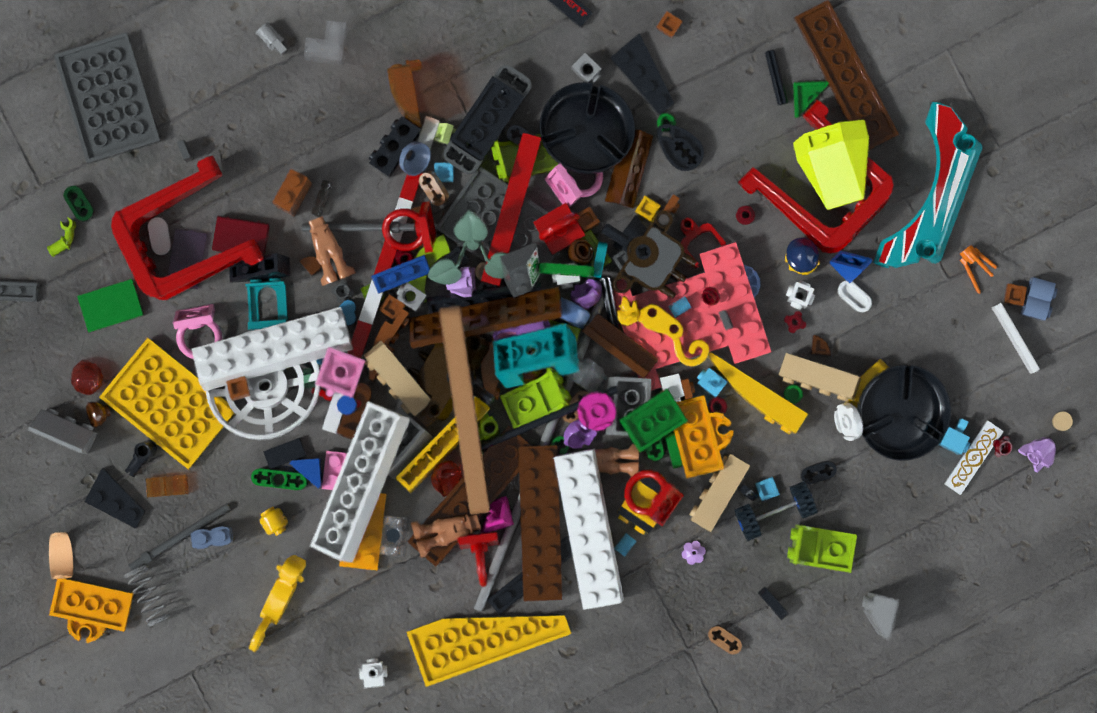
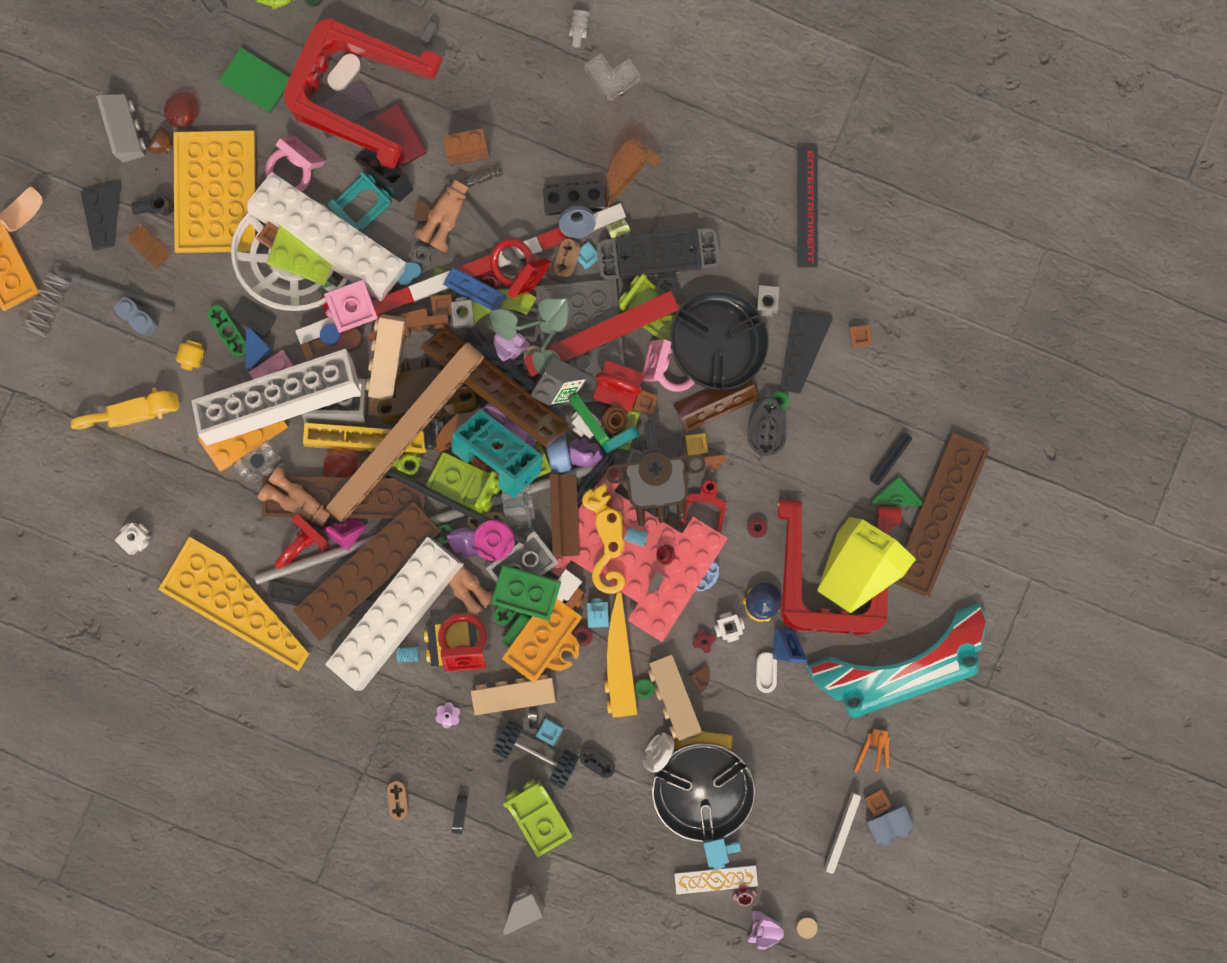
camera: 45 degrees right, 0 degrees up
none -> lime wing [266,225,332,285]

